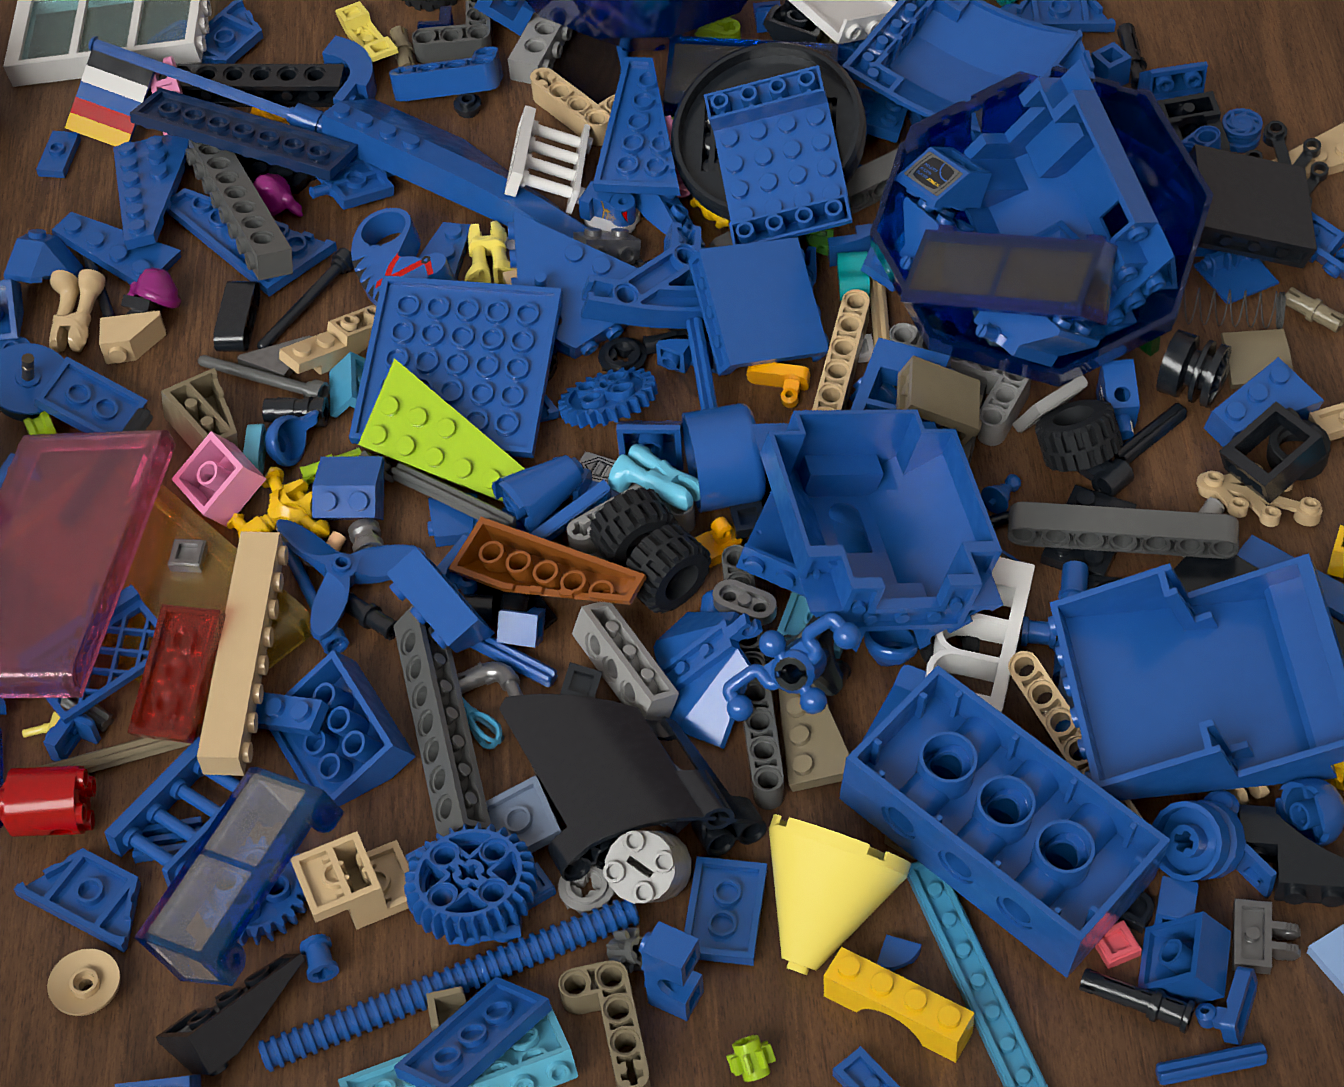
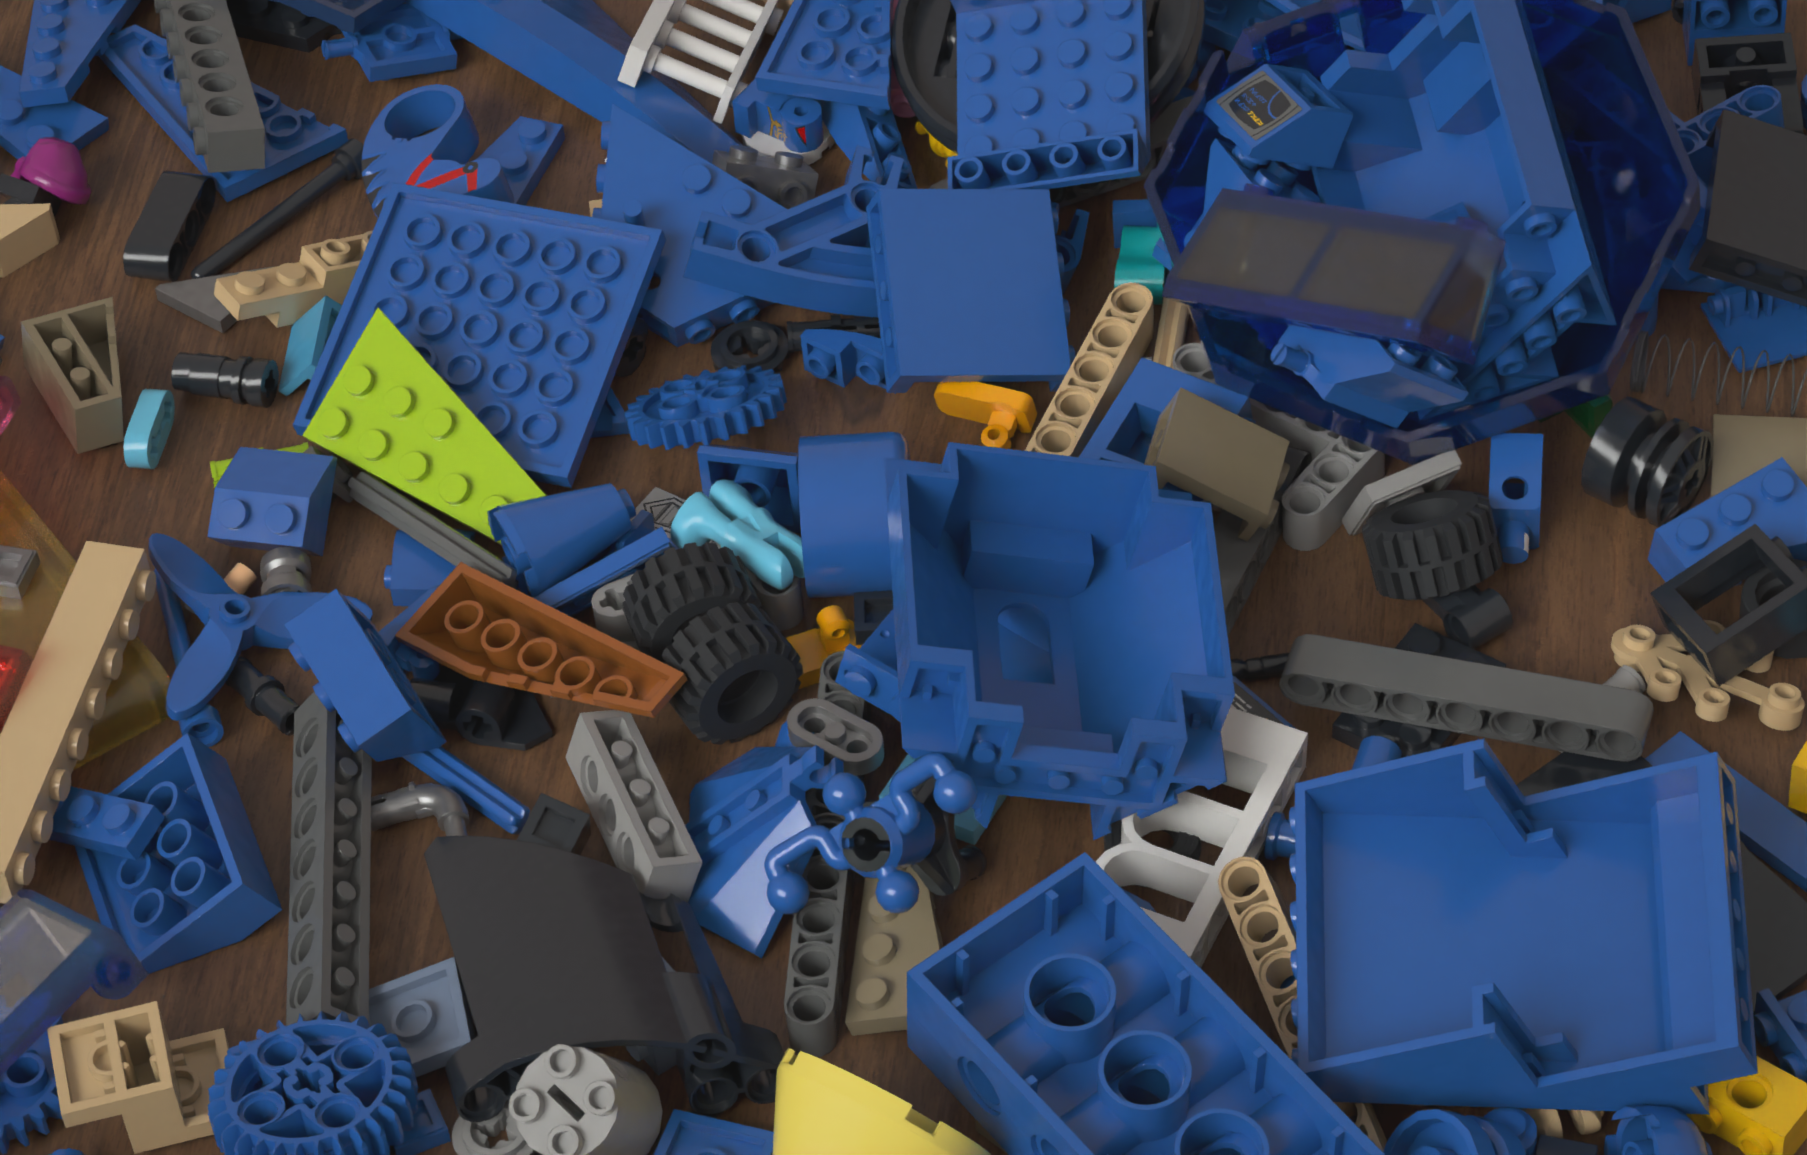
camera: 10 degrees right, 5 degrees down
bright pink brick [172,431,266,527] -> none
dark grey piece [198,355,330,399] -> none
yellow piece [227,466,331,539] -> none
magenta hat [253,174,303,217] -> none
blue hat [264,410,319,467] -> none
dark azure piece [462,697,504,749] -> none
light yellow piece [465,221,516,284] -> none
panel [496,607,546,648] -> none
blue axle [686,317,718,410] -> none
bright green tile [805,229,834,256] -> none
blue hat [864,630,919,667] -> none
blue piece [981,474,1022,514] -> none
black axle [1114,403,1188,464] -> none

